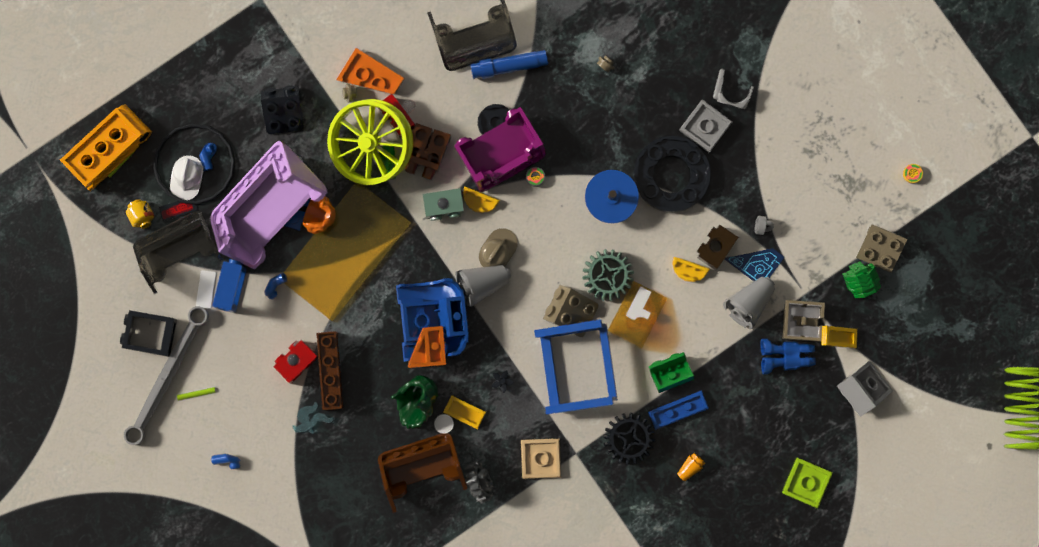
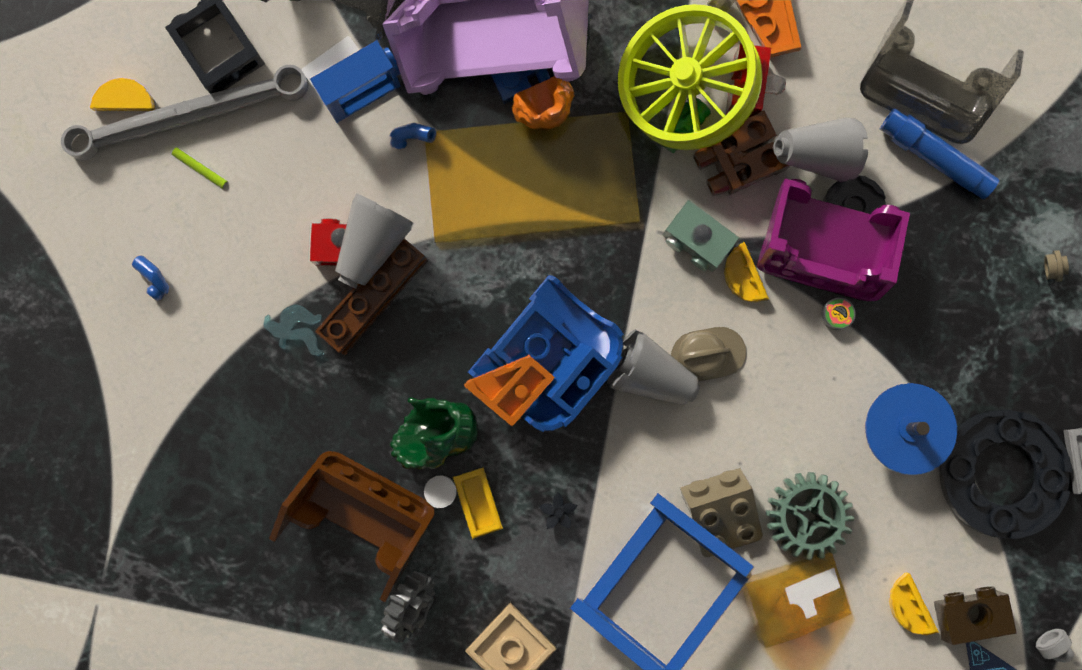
camera: 45 degrees right, 0 degrees up
none -> yellow tile [90,78,155,111]
none -> light grey cone [335,193,414,289]
none -> light grey cone [773,118,868,182]

